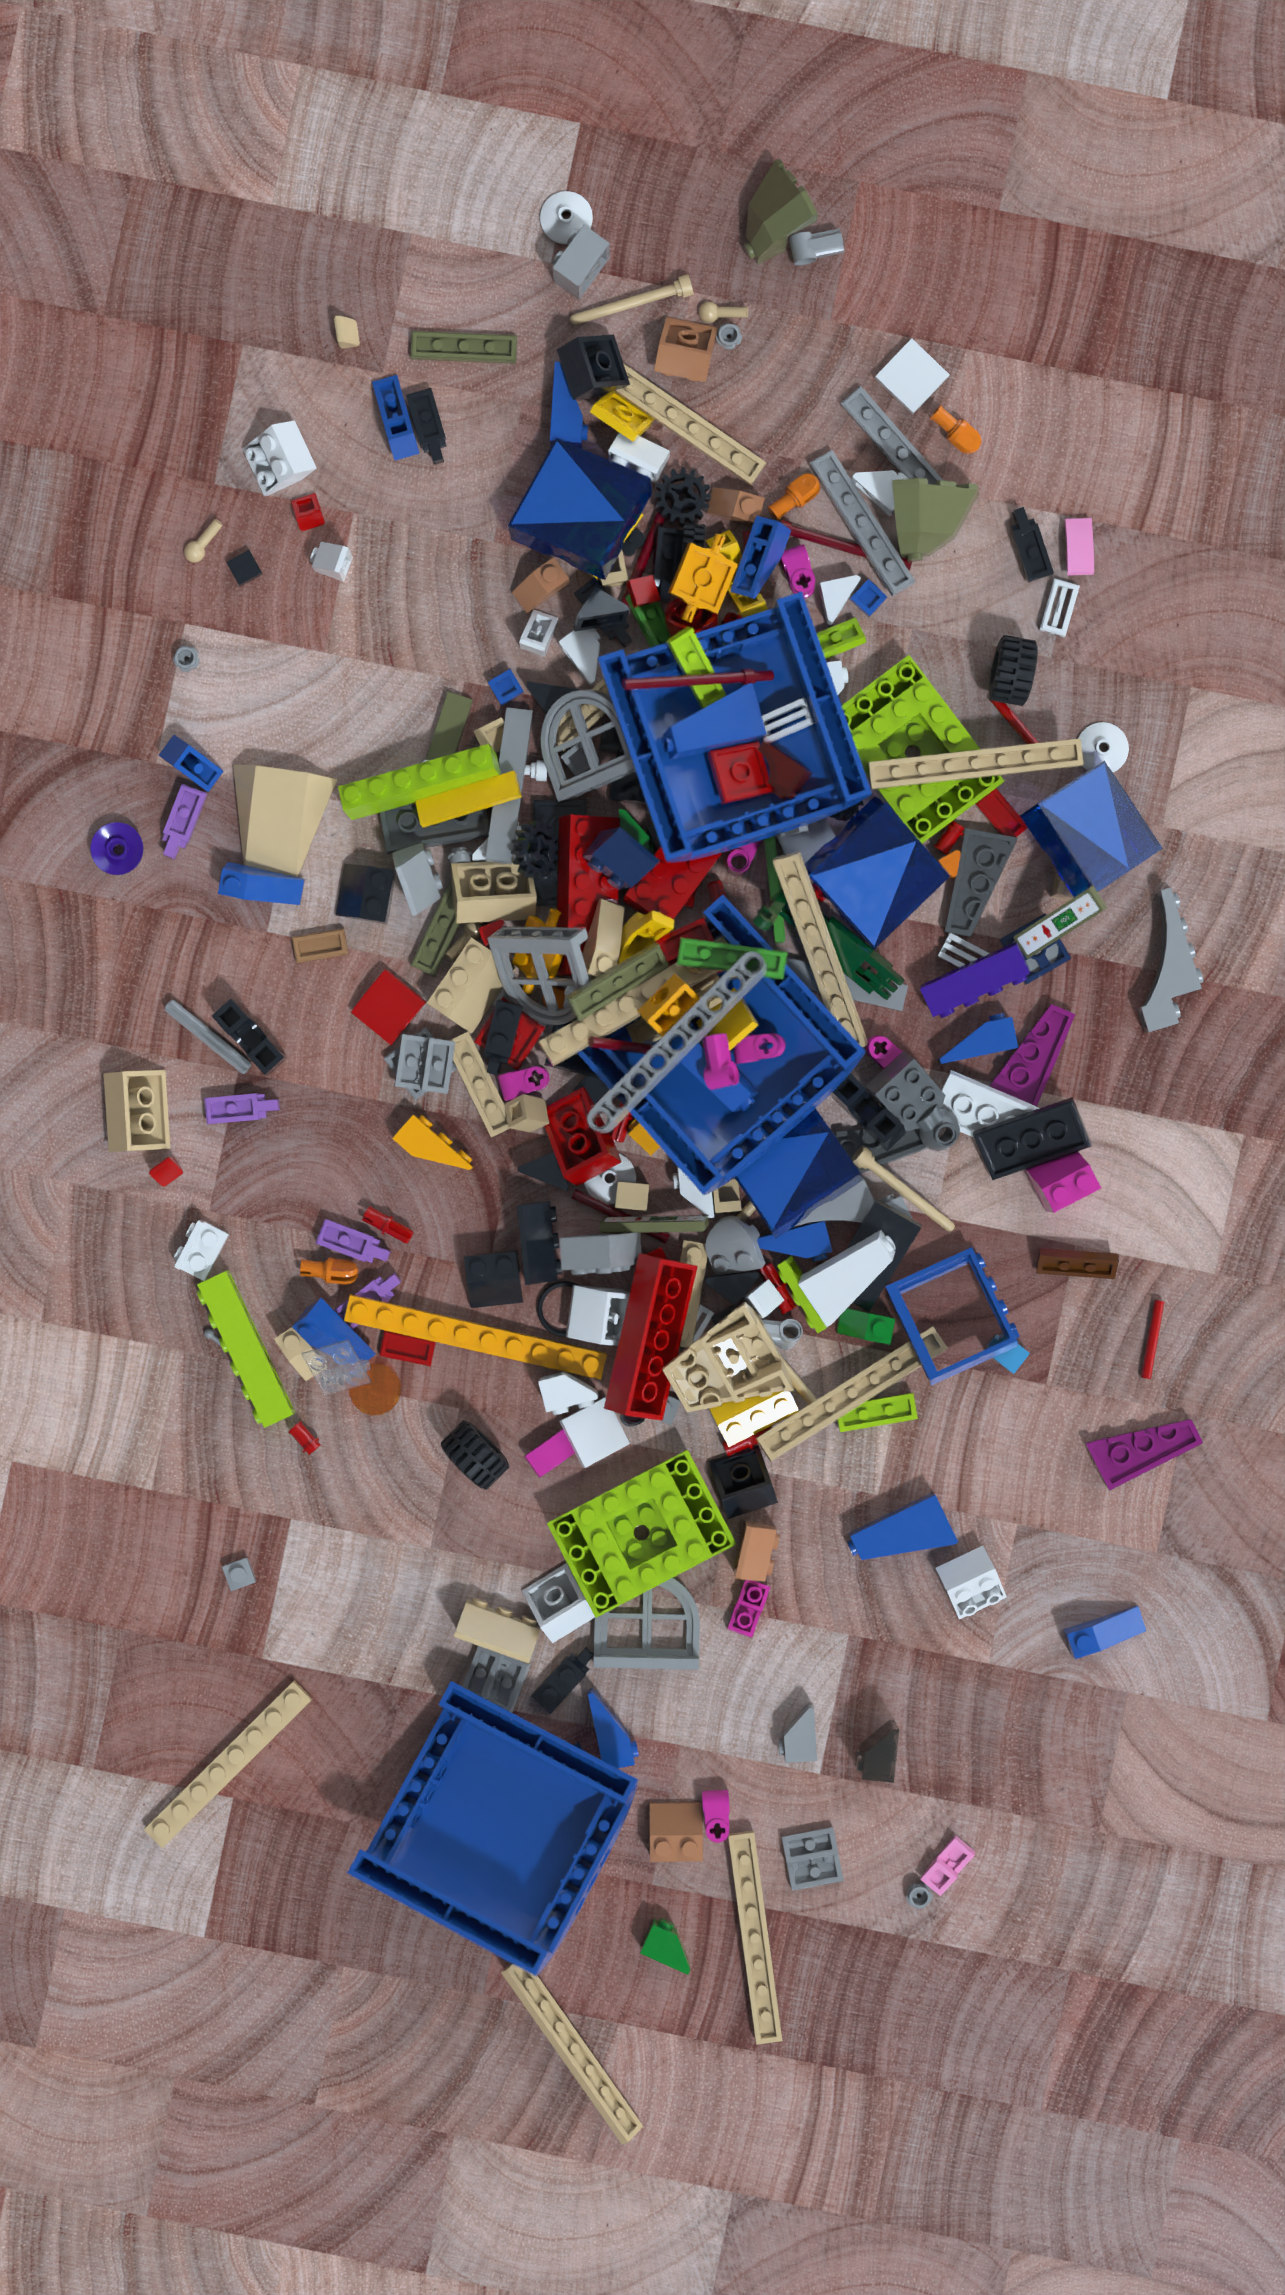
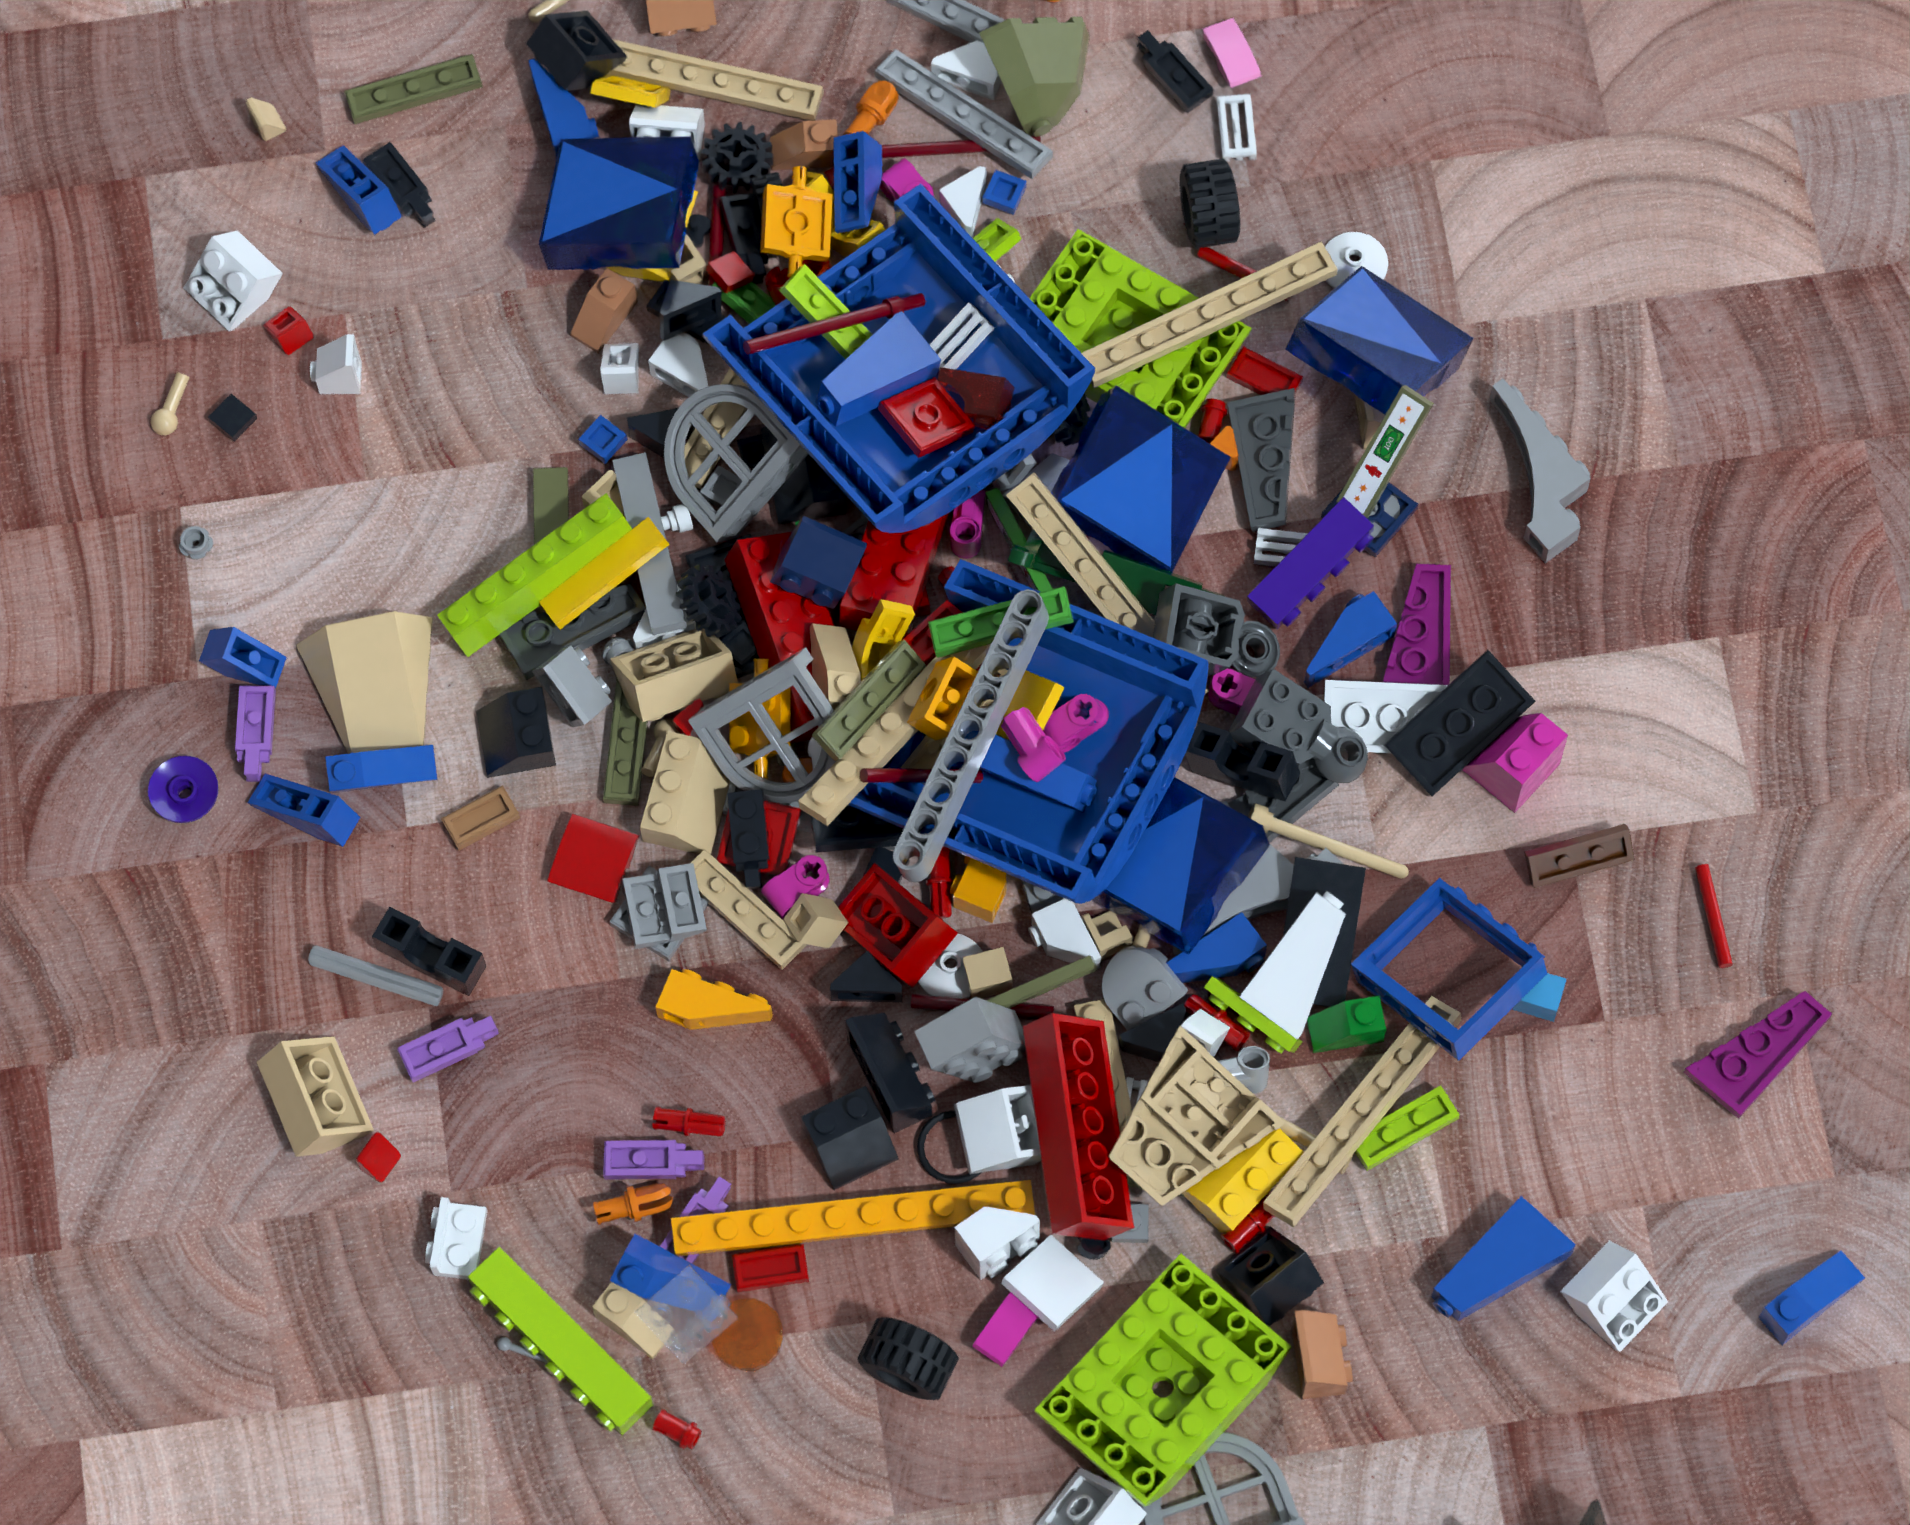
camera: 20 degrees left, 20 degrees down
dark pink slope [727,1580,770,1638] -> none
none -> blue slope [247,773,361,847]
none -> dark grey brick [1152,583,1280,677]

